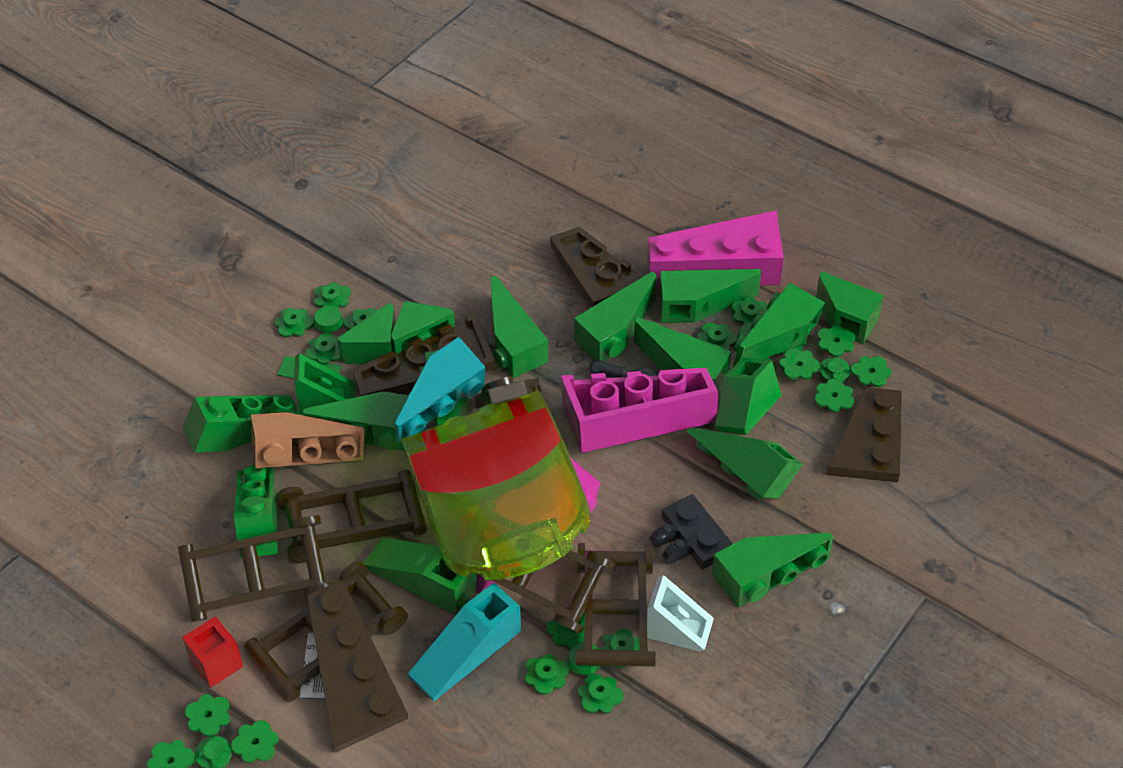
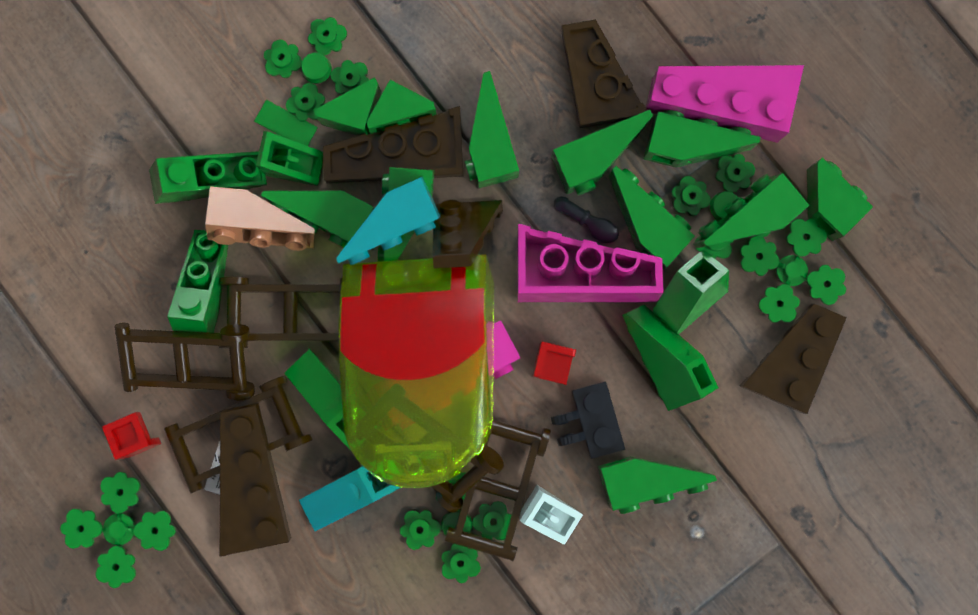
camera: 15 degrees right, 35 degrees up
none -> red panel [532,341,576,385]

